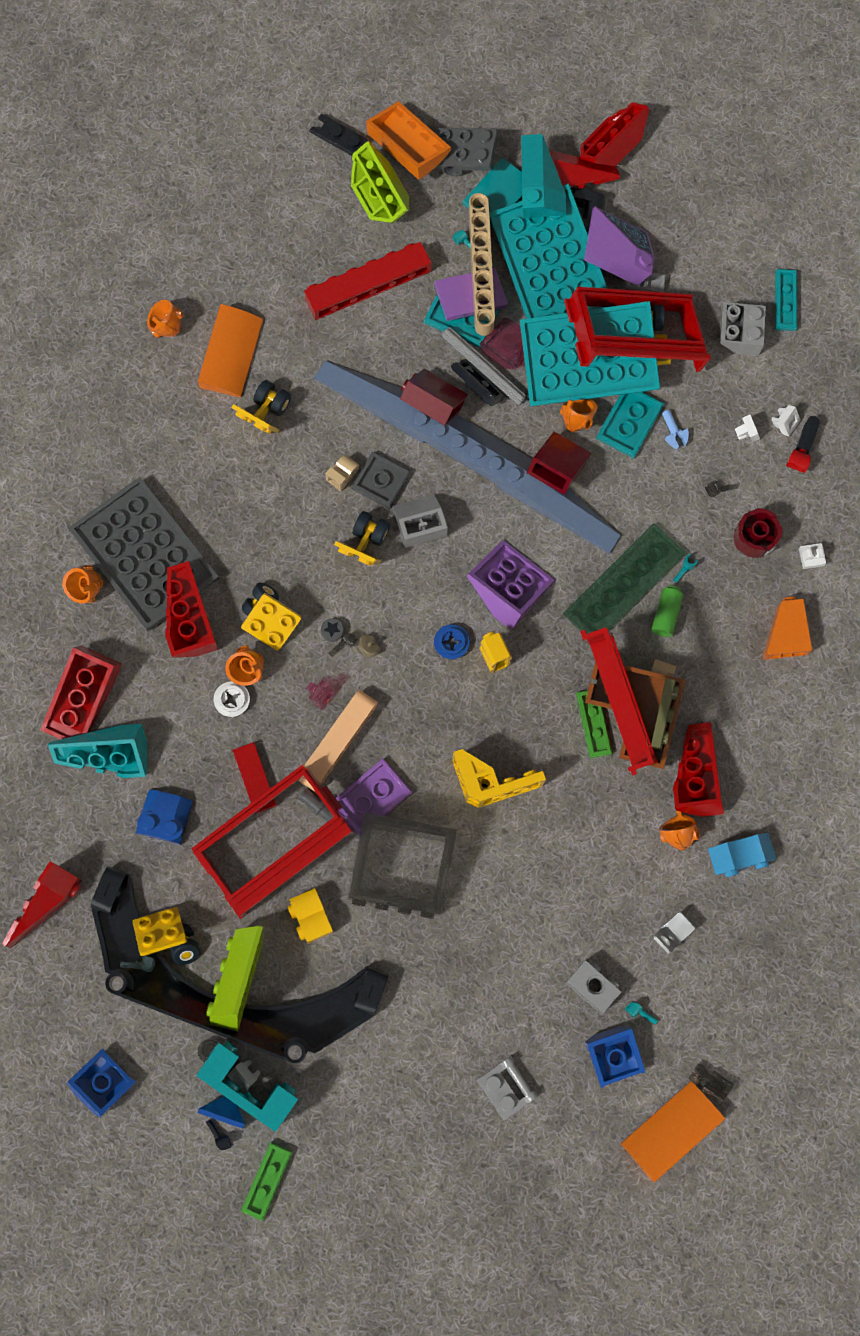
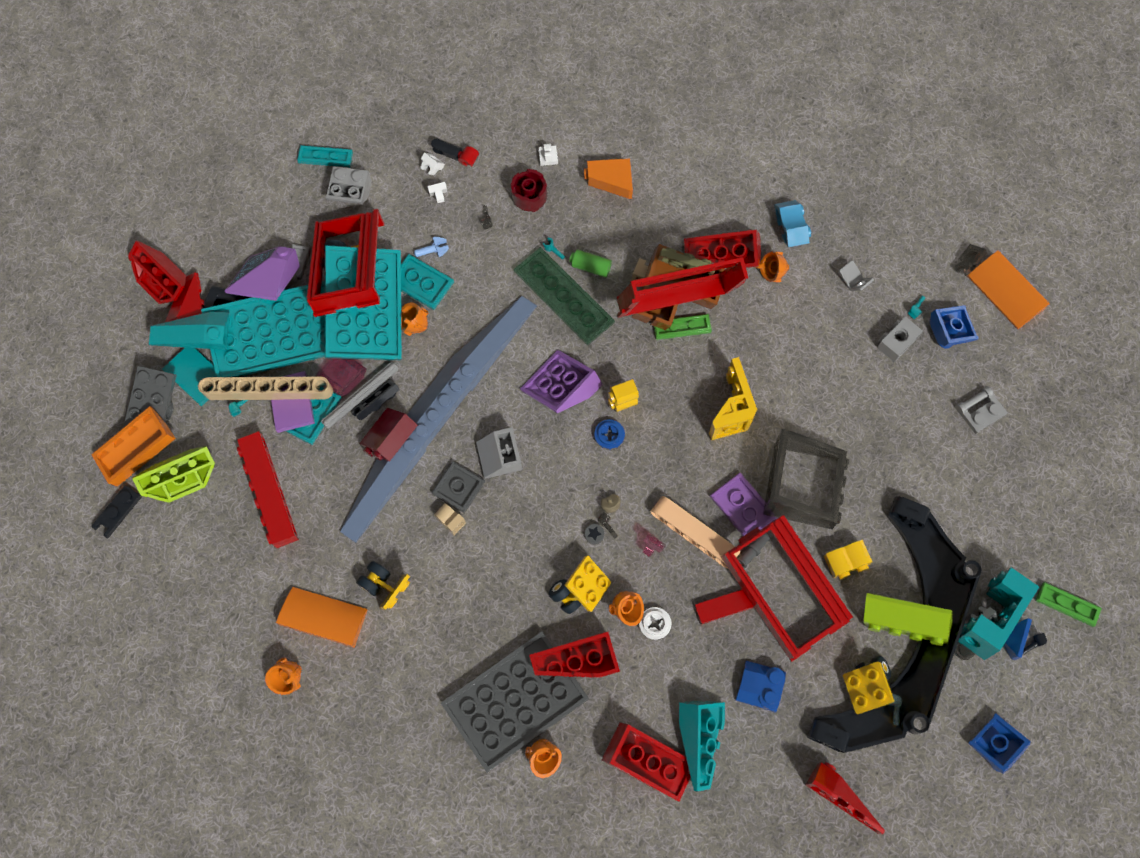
camera: 80 degrees left, 5 degrees down
plate [334,511,390,566] -> none
dark red brick [527,432,591,495] -> none

